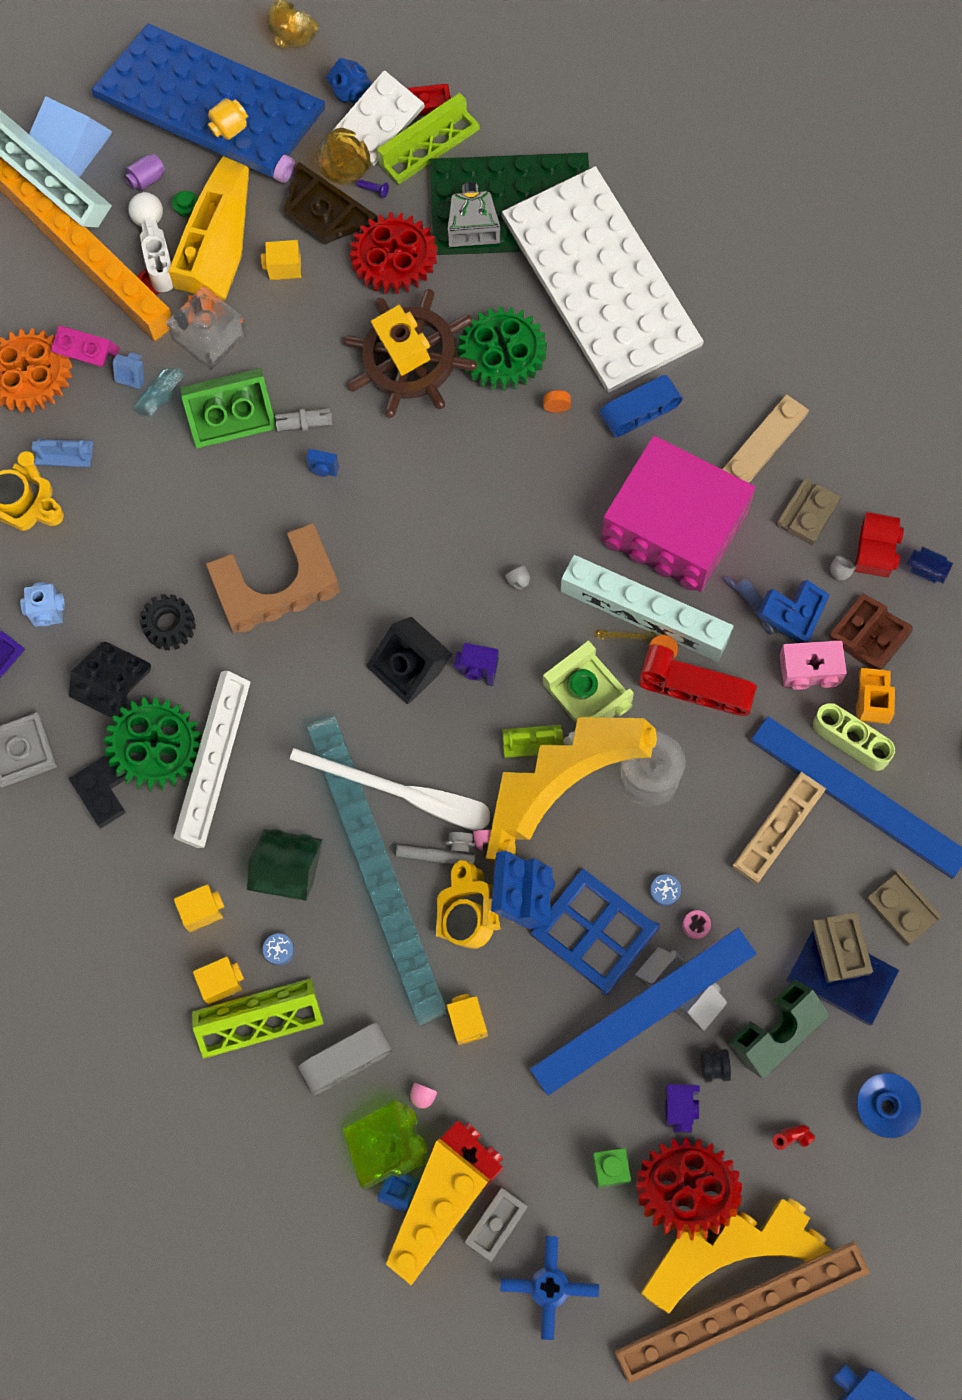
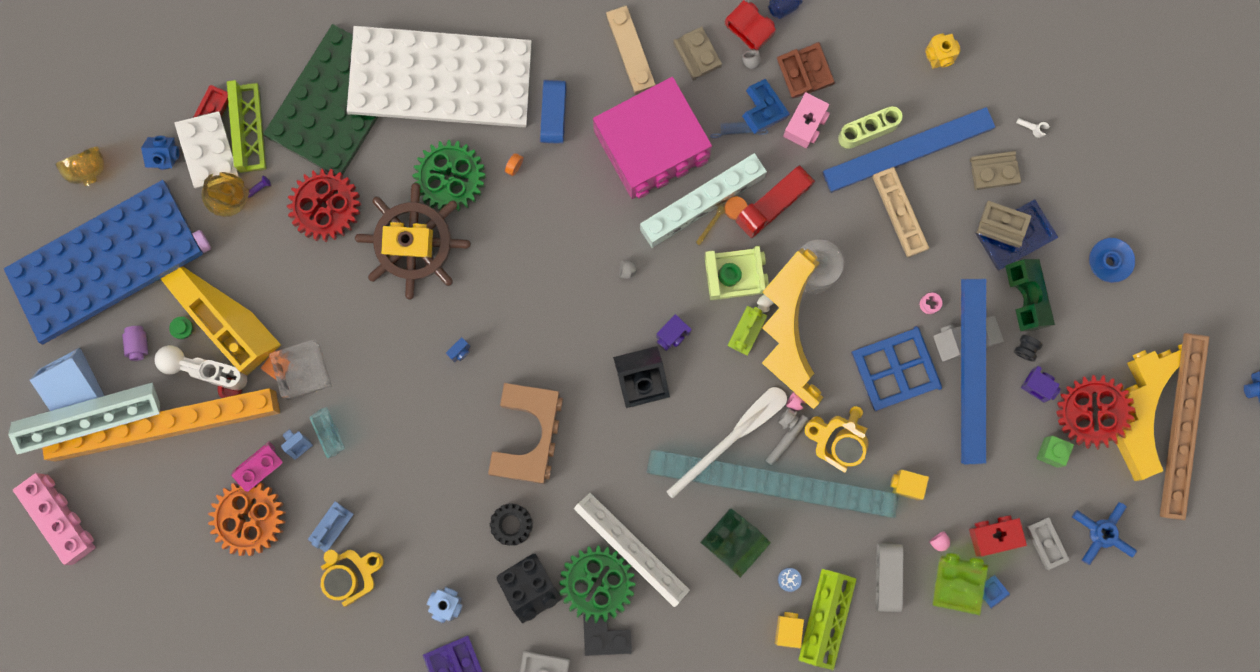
camera: 60 degrees left, 10 degrees up
yellow brick [174,884,225,933] -> none
bright green slope [181,368,277,449] -> none
yellow head [207,98,248,140] -> none
yellow brick [261,240,302,280] -> none
light grey pin [275,408,333,432] -> none
dark brown wing [283,162,378,244] -> none
yellow wing [386,1138,490,1285] -> none
light grey torso [448,182,500,247] -> none
blue plate [491,851,555,929] -> none
medium blue tile [650,874,681,907] -> none
red arm [772,1124,815,1150] -> none
light orange brick [856,668,895,724] -> none

